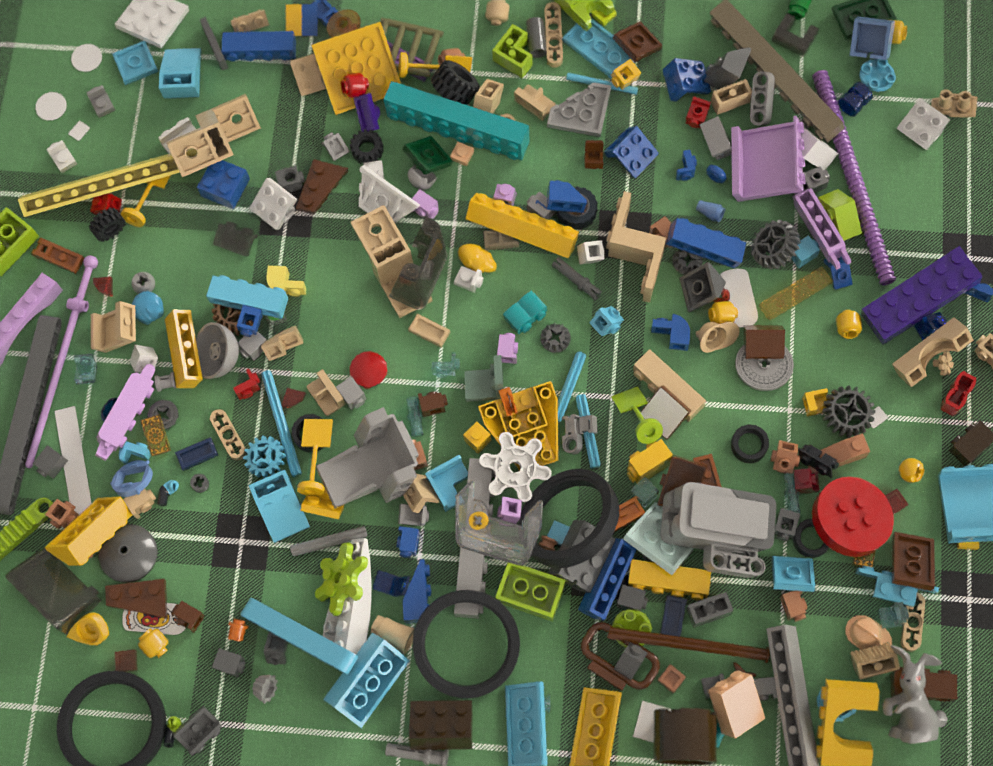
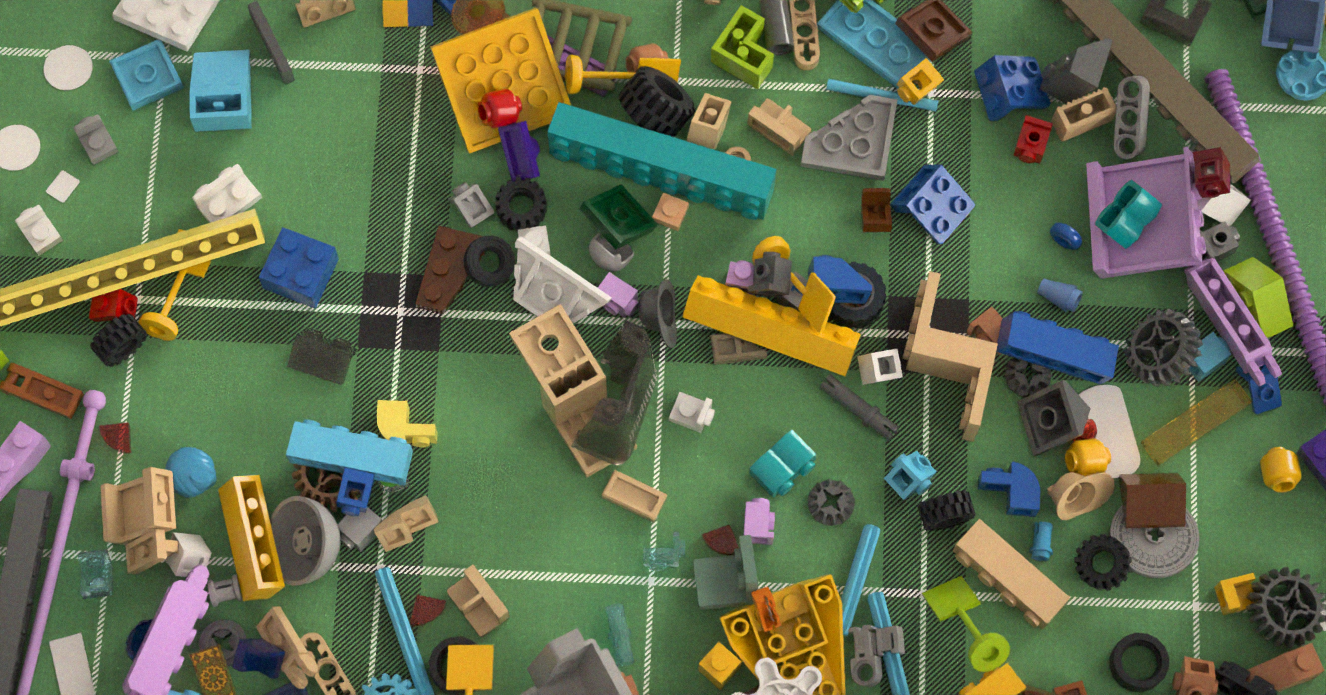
camera: 10 degrees left, 0 degrees up
light grey piece [131,272,155,294] -> none
tan bracket [166,94,261,177] -> none
blue brick [222,31,296,61] -> none
red bracket [233,369,260,400] -> none
white plate [249,178,297,230] -> none
dark grey brick [275,166,305,193] -> none
tan bracket [290,54,326,96] -> none
light grey brick [336,376,366,410] -> none
red dish [350,351,388,389] -> none
reddish brown brick [418,391,448,417] -> none
yellow arm [458,244,497,273] -> none
white tile [640,385,692,440] -> none
blue bracket [676,149,697,181] -> none
light grey hinge [700,116,732,160] -> none
clear blue wheel [838,82,873,117] -> none
none -> tan hinge [126,529,179,574]
none -> clear blue panel [232,638,285,679]
none -> tan hinge [256,606,319,689]
none -> black tyre [463,235,515,287]
none -> dark grey piece [639,279,677,348]
none -> clear red tile [702,524,739,555]
none -> dark grey brick [748,252,792,298]
none -> yellow piece [752,236,836,333]
none -> black tyre [918,491,976,531]
none -> dark azure pin [1029,522,1053,561]
none -> black tyre [1074,534,1132,591]
none -> teal brick [1095,179,1162,249]
none -> dark red window [1192,147,1230,198]

